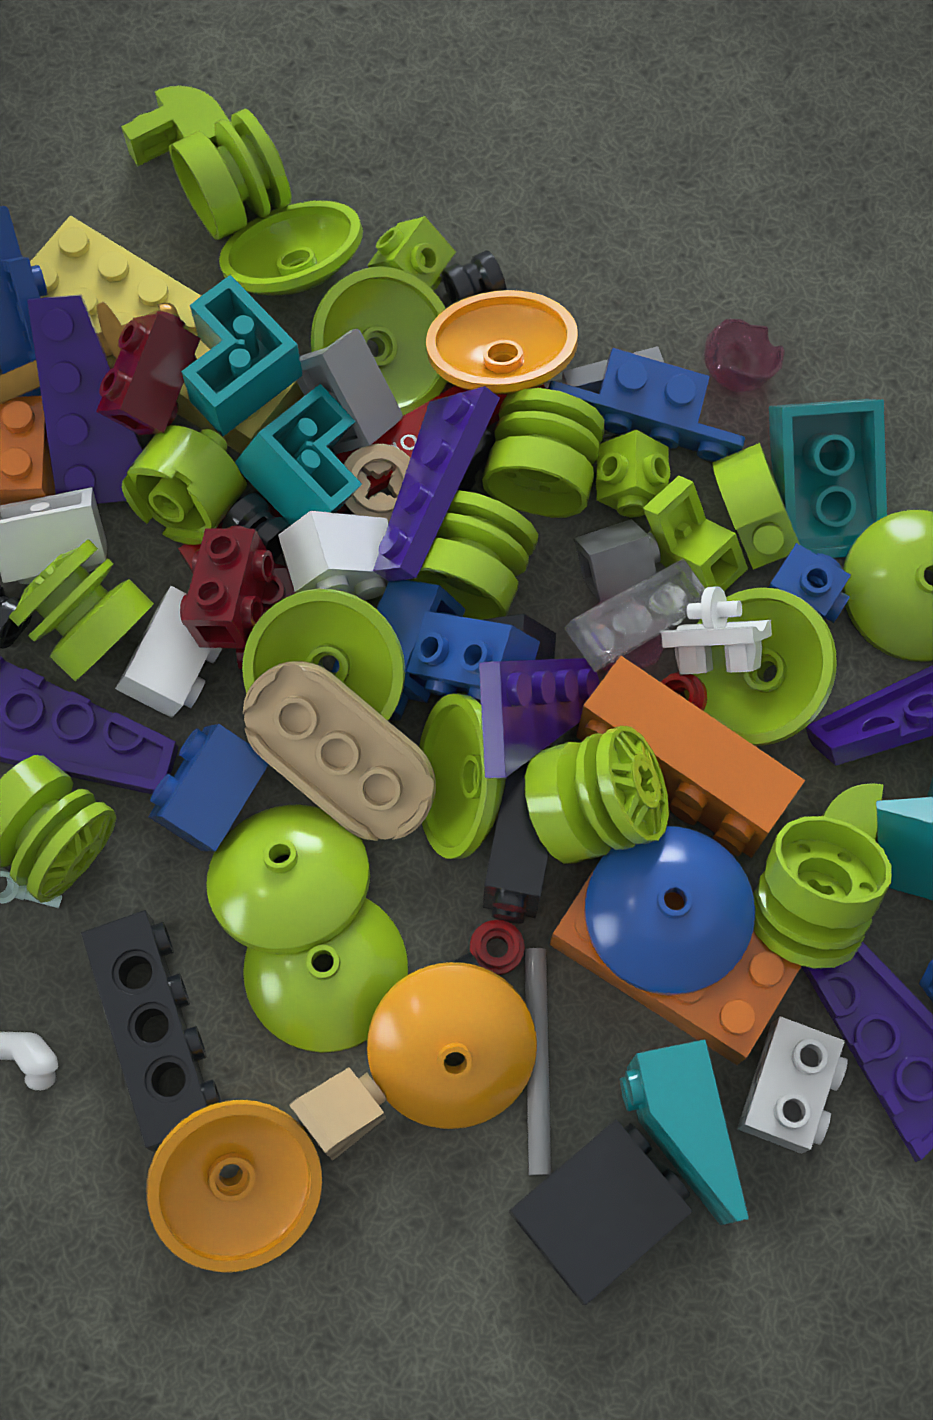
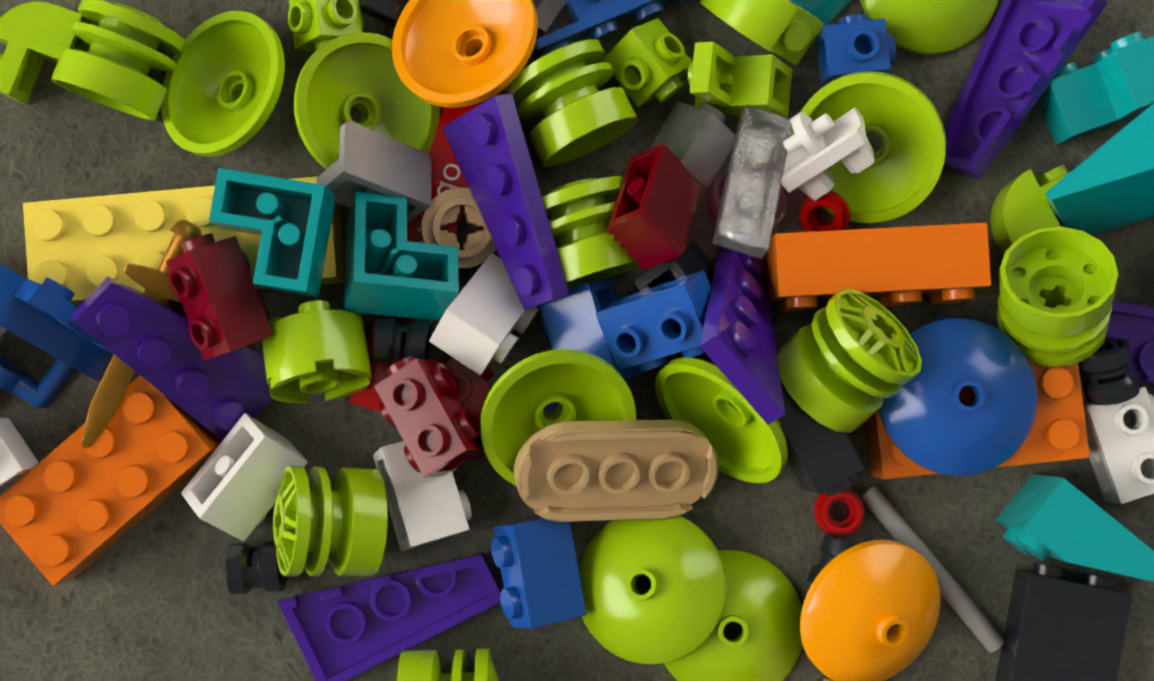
camera: 30 degrees left, 15 degrees up
none -> dark red brick [607,143,702,270]
none -> black wheel [1078,338,1140,405]

